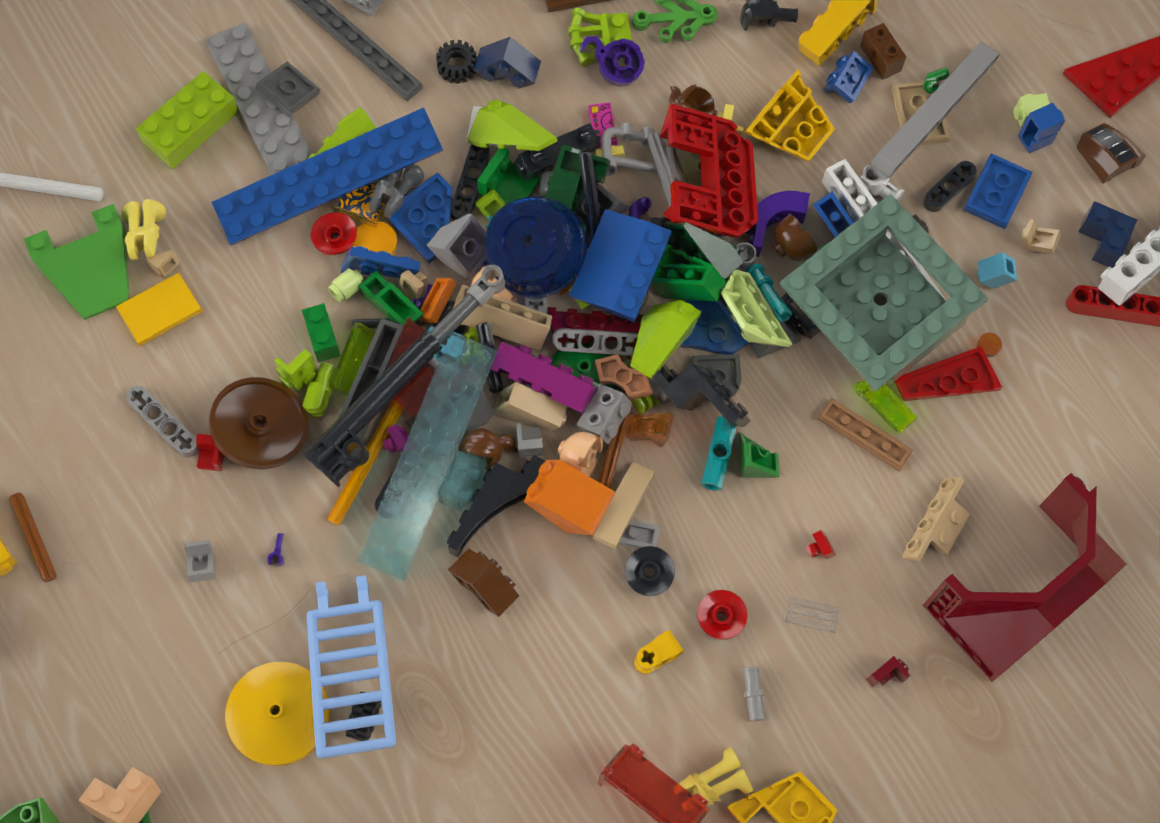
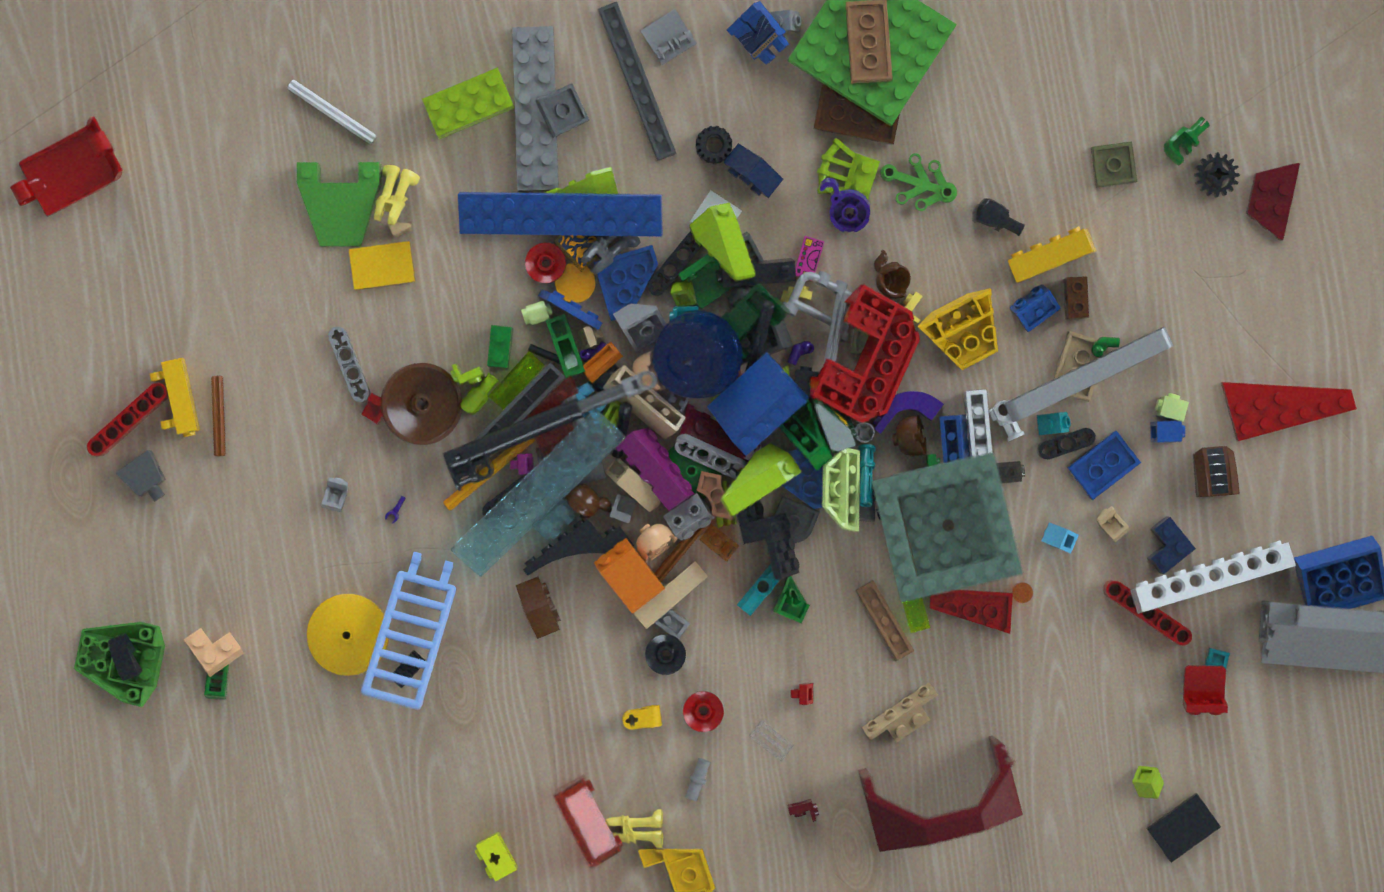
camera: 30 degrees right, 20 degrees up
none -> teal bracket [1037,412,1071,435]

